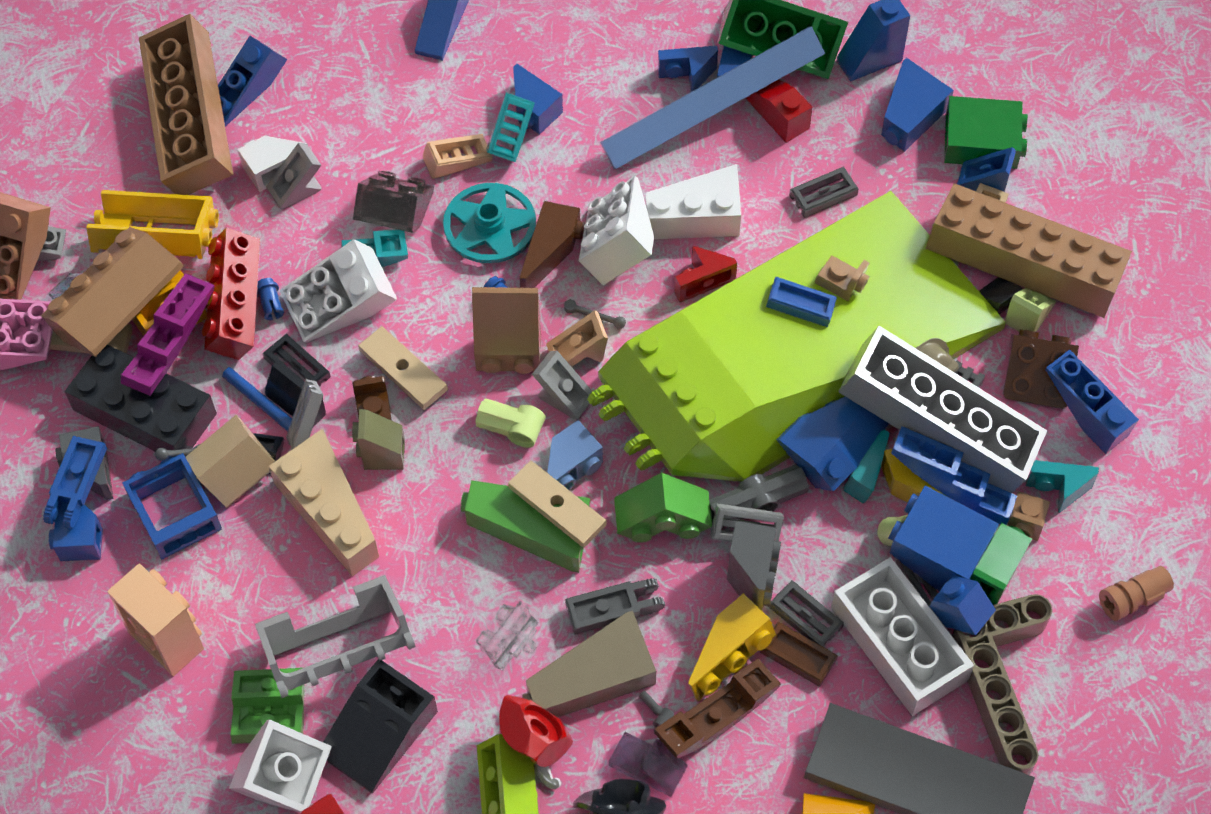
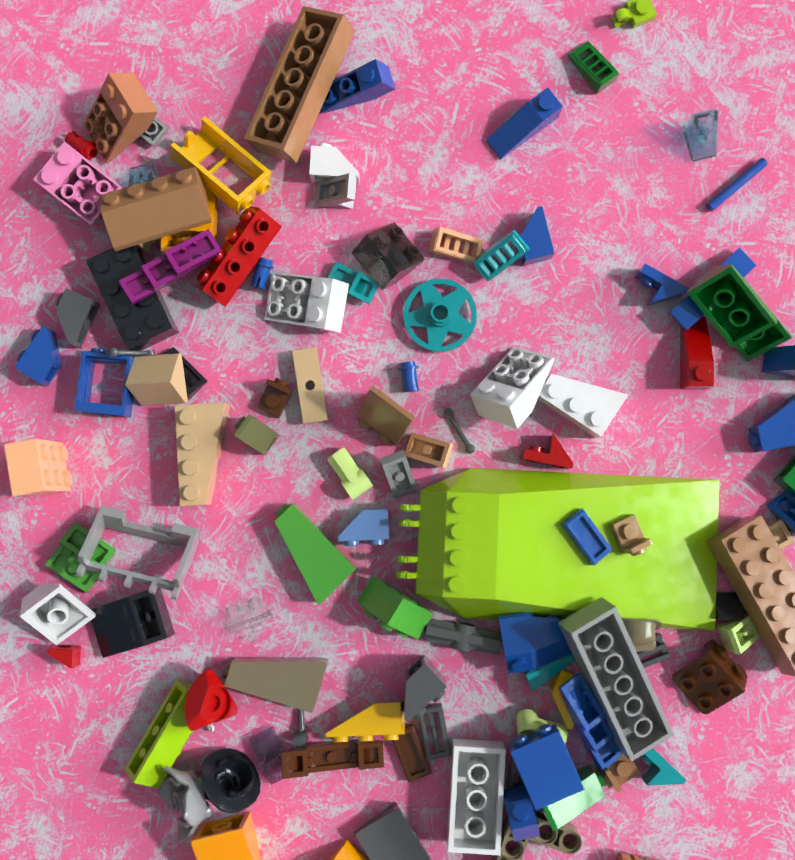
camera: 40 degrees right, 25 degrees up
blue hinge [43,436,107,529] -> none
blue bar [222,367,292,432] -> none
black tile [263,333,331,387] -> none
black slope [265,362,326,427] -> none
light grey tile [286,379,323,450] -> none
tan tile [508,460,607,548] -> none
reddish brown slope [519,201,585,288] -> none
dark grey hinge [565,578,666,634] -> none
medium blue tile [600,26,825,169] -> none
light grey tile [710,504,784,542] -> none
dark grey tile [789,166,859,218] -> none
blue slope [1045,350,1139,454] -> none

